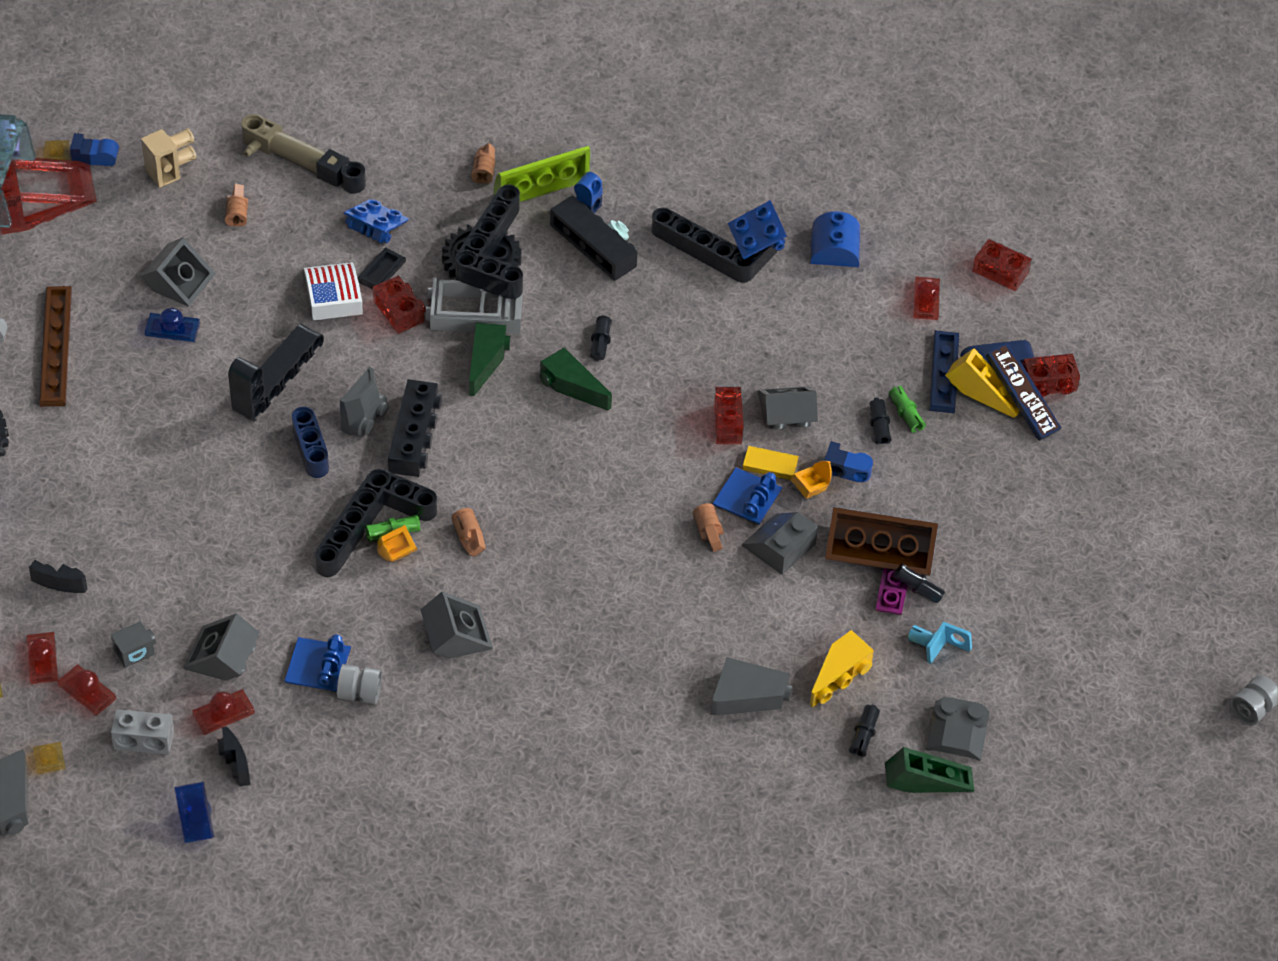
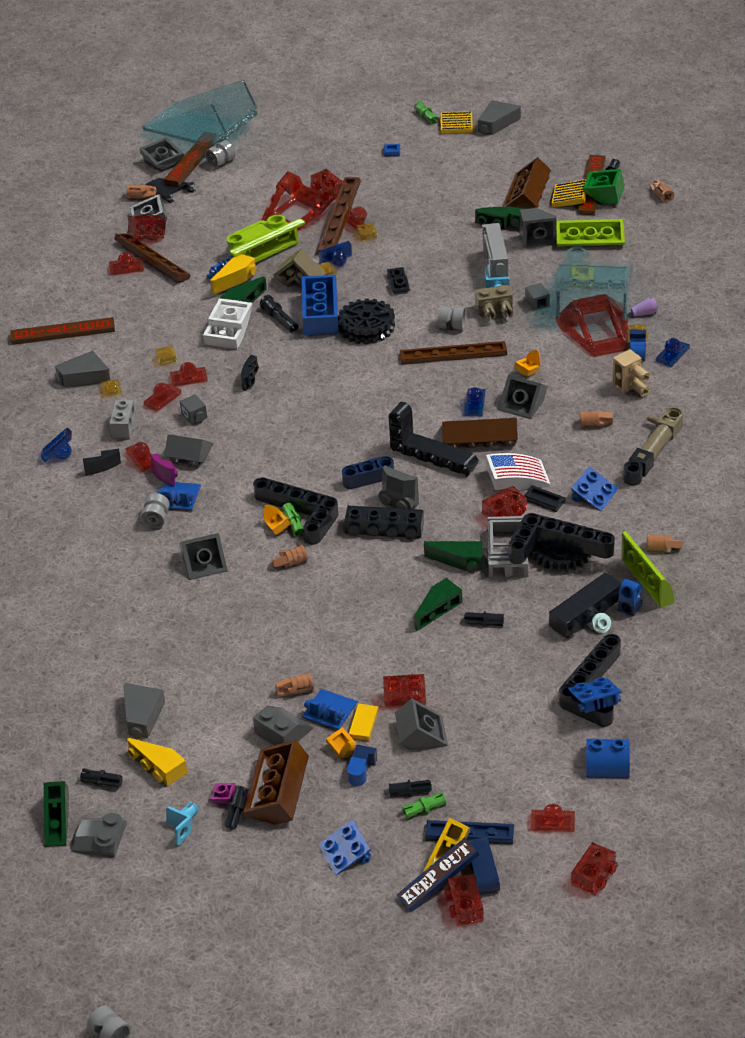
camera: 95 degrees right, 10 degrees down
none -> magenta slope [151,453,178,485]
none -> hinge [318,819,371,875]
none -> reddish brown slope [442,418,518,448]
none -> light orange plate [513,349,541,377]
none -> clear blue tile [656,338,690,368]

